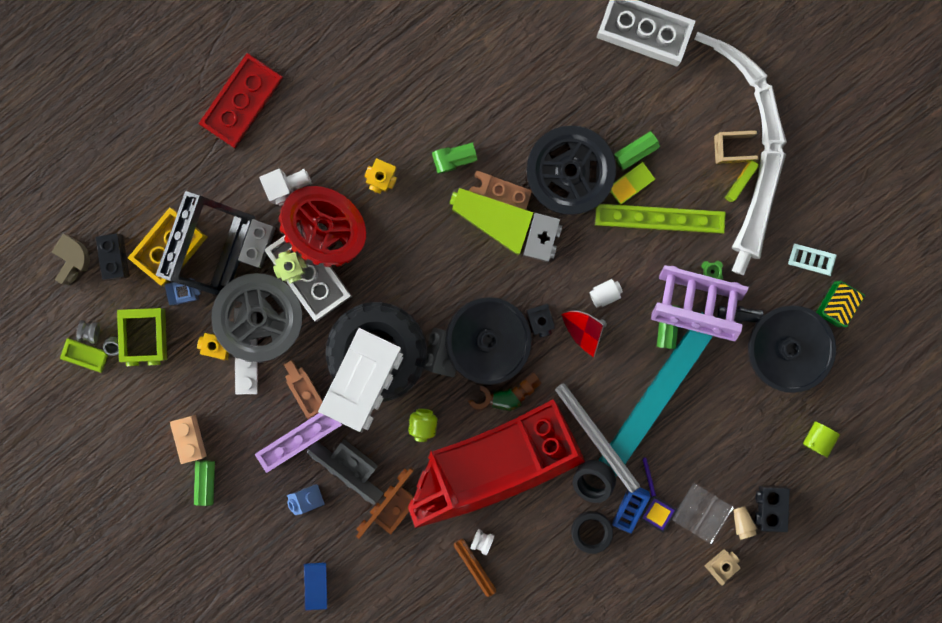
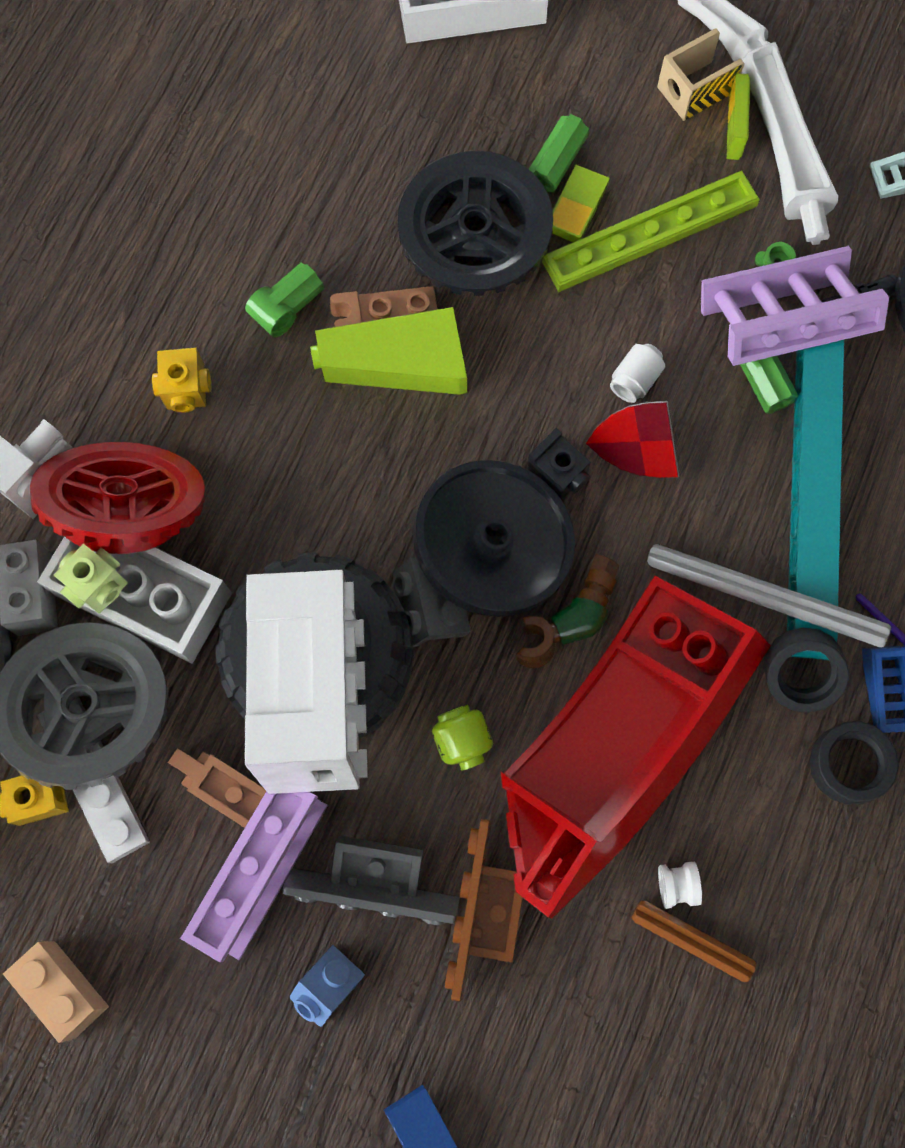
camera: 25 degrees left, 15 degrees down
bright green axle [194,460,215,506] -> none
light grey brick [523,213,562,262] -> none

